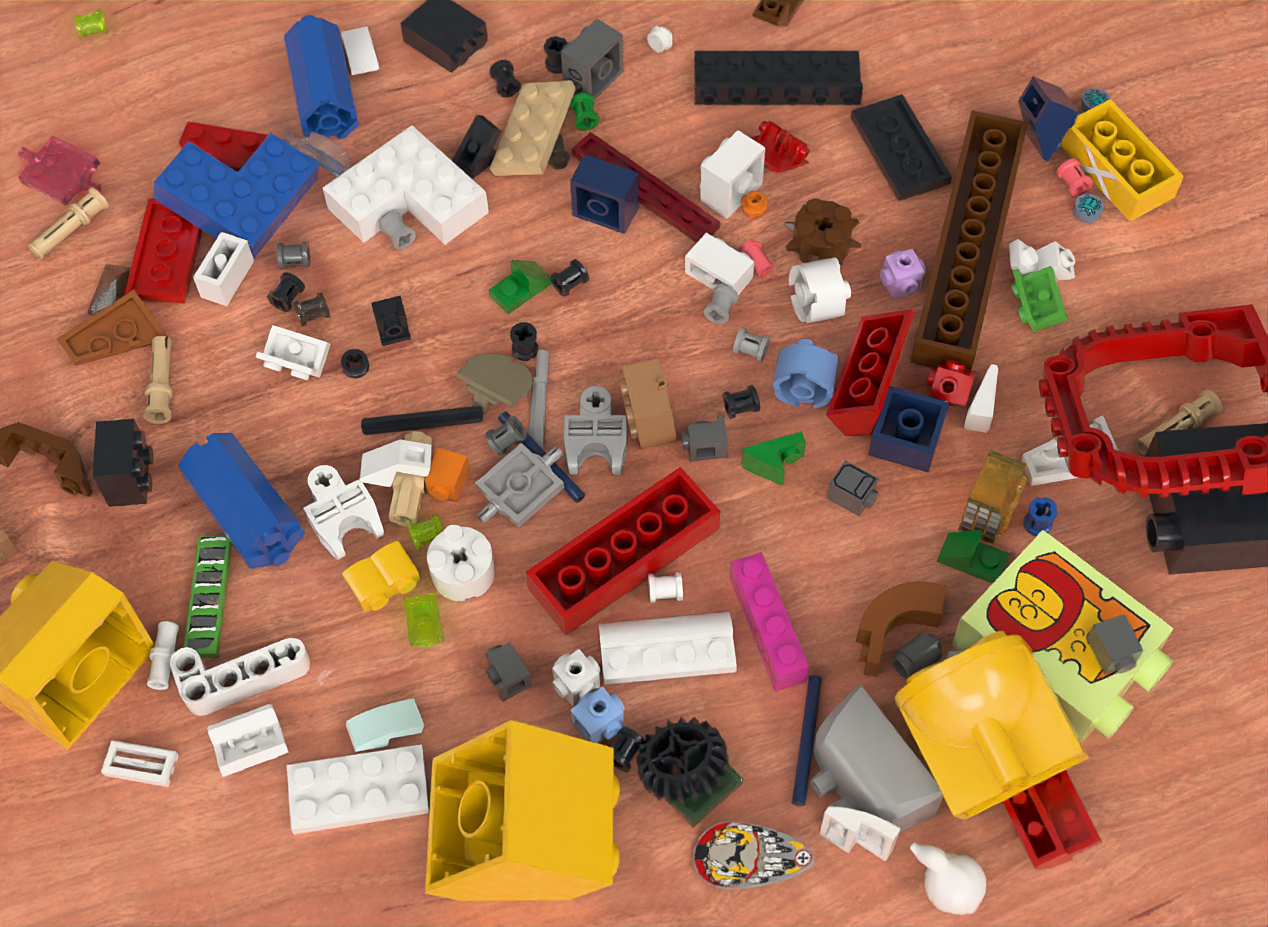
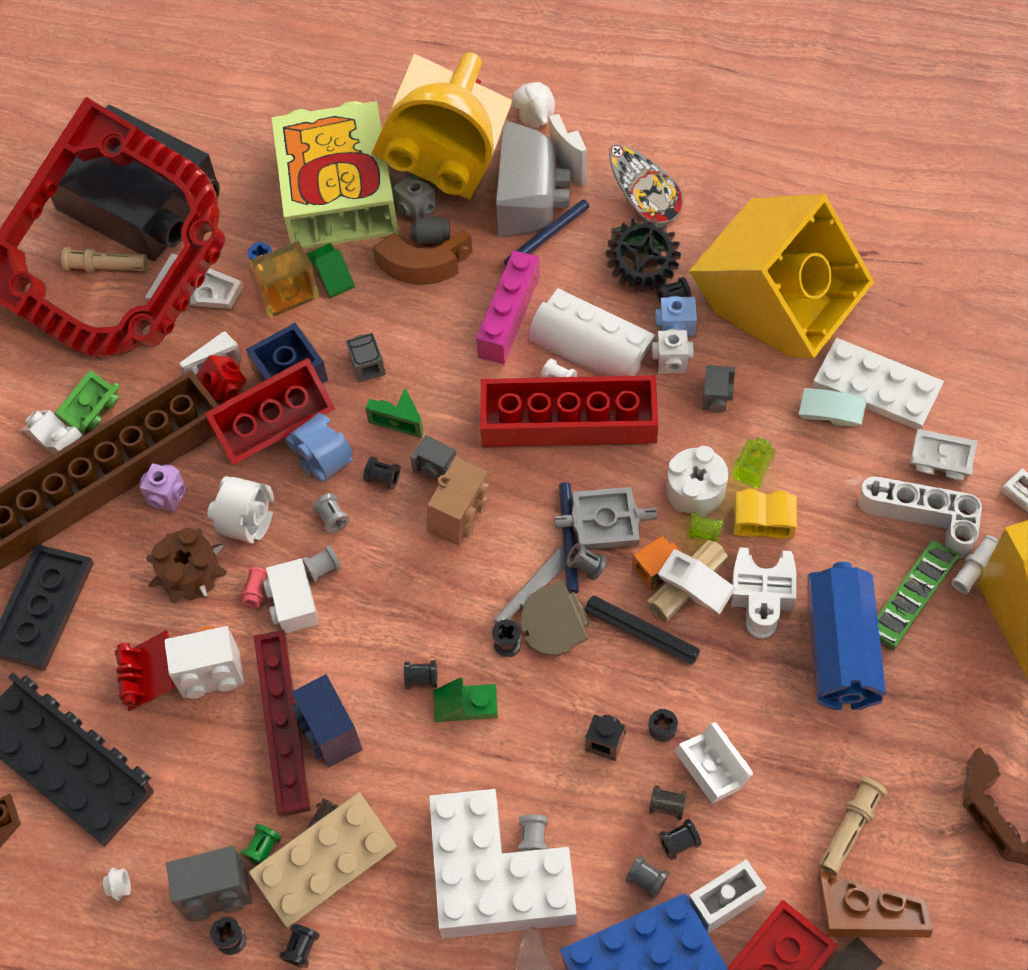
camera: 140 degrees left, 0 degrees up
black brick [92,419,154,507] -> none
black slope [452,115,502,179] -> none
light grey piece [564,386,627,475] -> none
dark grey brick [1087,614,1143,674] -> none

